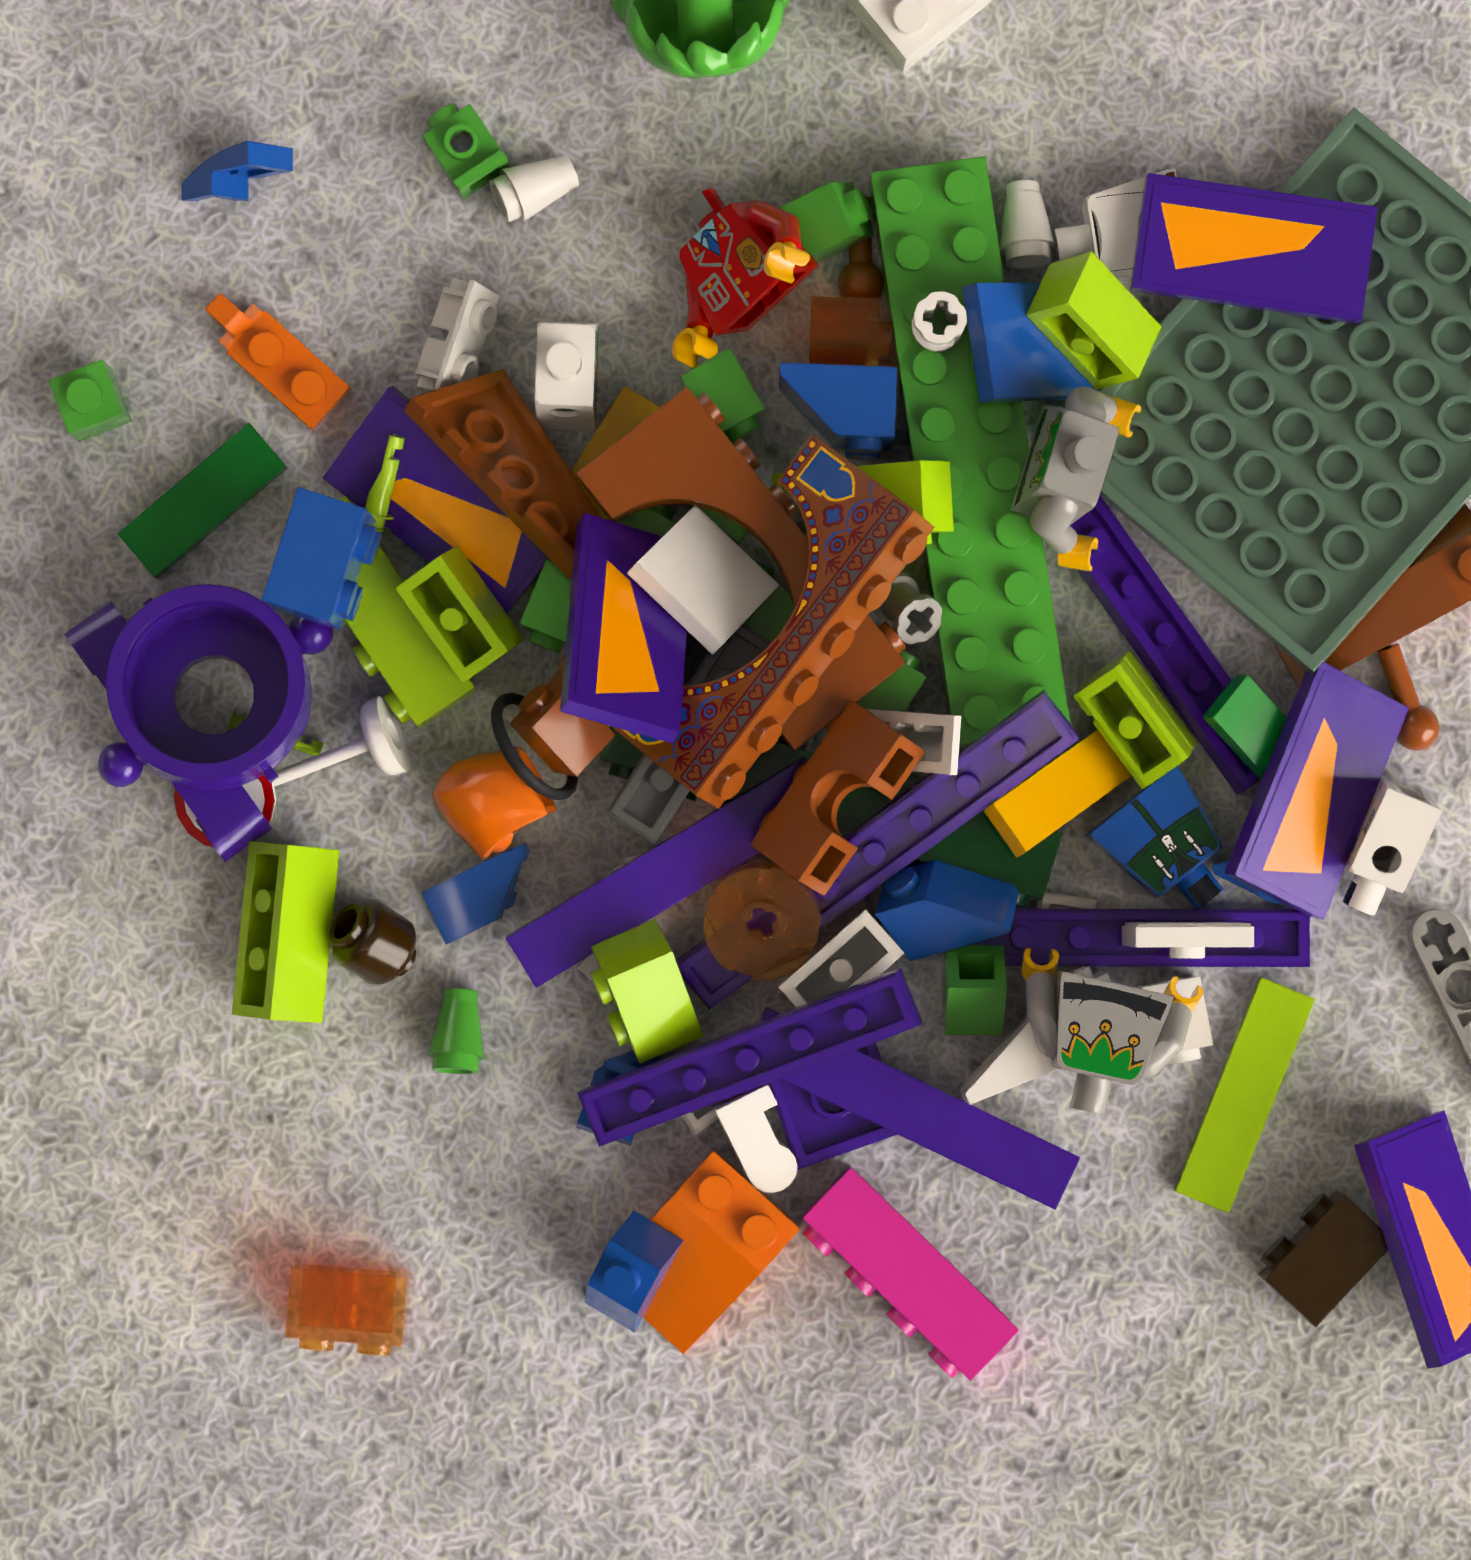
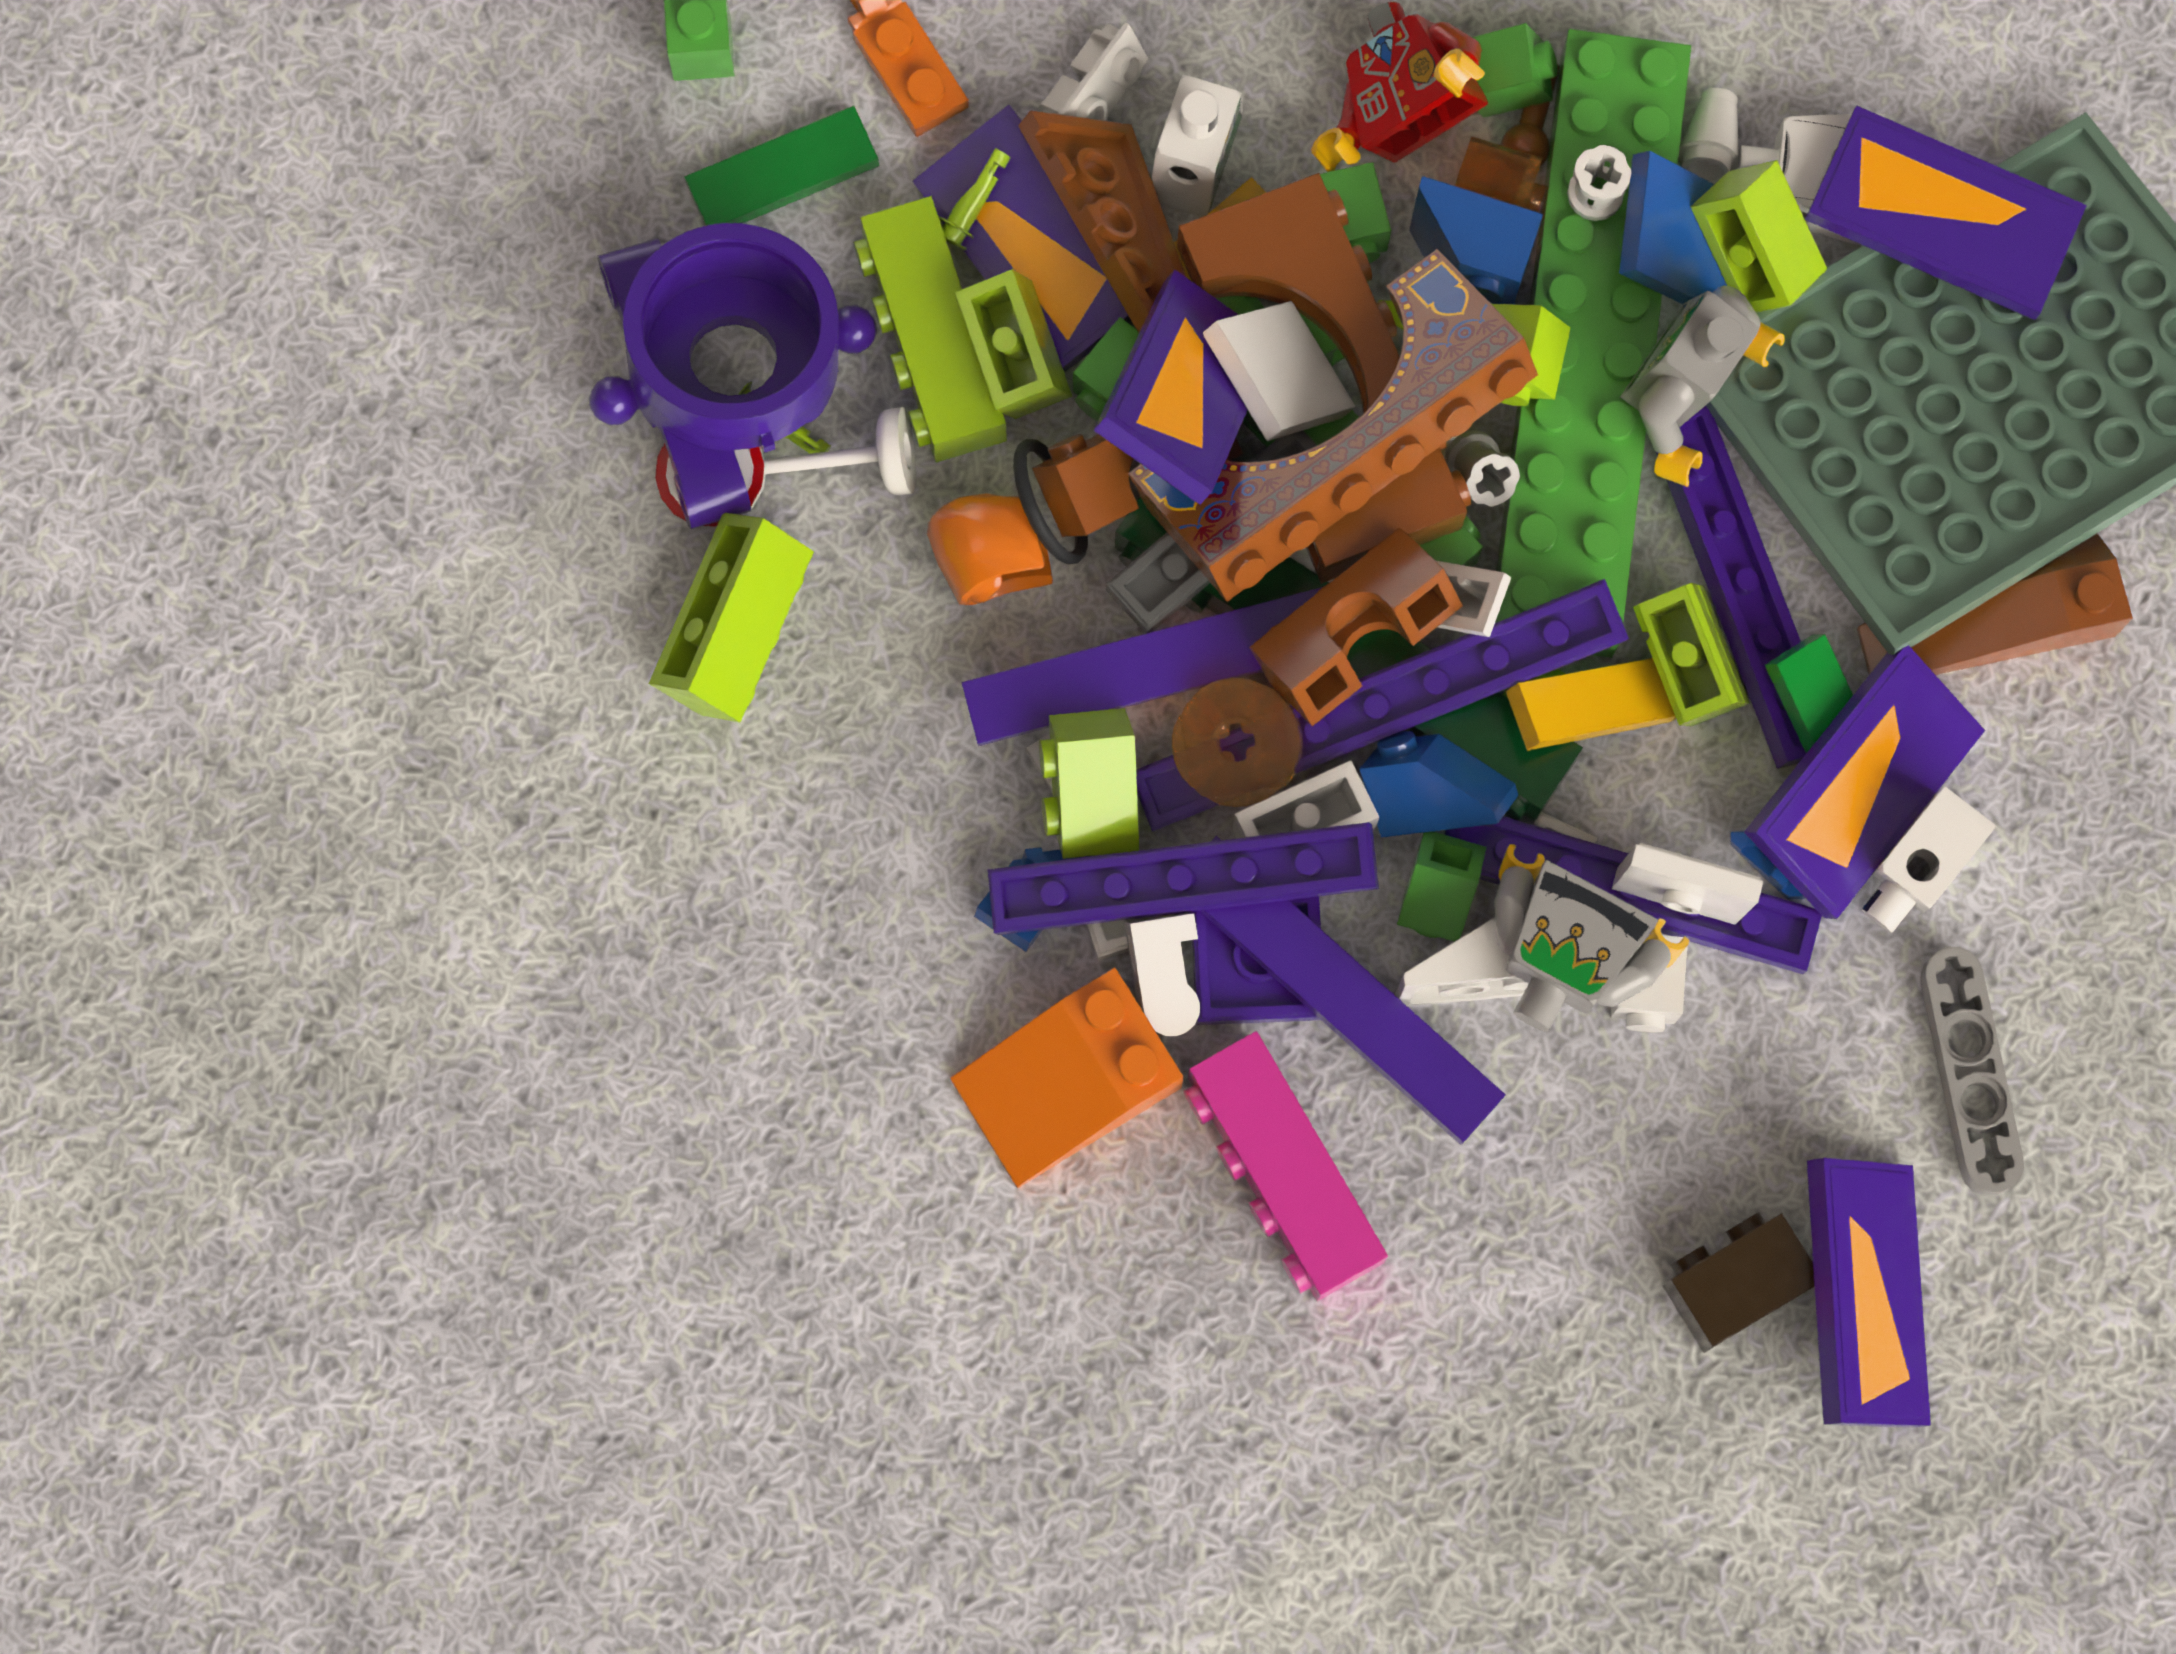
camera: 15 degrees right, 10 degrees down
blue brick [262,487,381,631] -> none
clear orange brick [285,1263,412,1356] -> none
dark brown head [329,899,417,985] -> none
blue slope [421,843,530,944] -> none
bright green cone [428,988,485,1074] -> none
blue slope [585,1211,684,1332] -> none
torso [1086,766,1223,910] -> none
lime tile [1173,977,1315,1213] -> none
dark orange bar [1377,643,1440,751] -> none

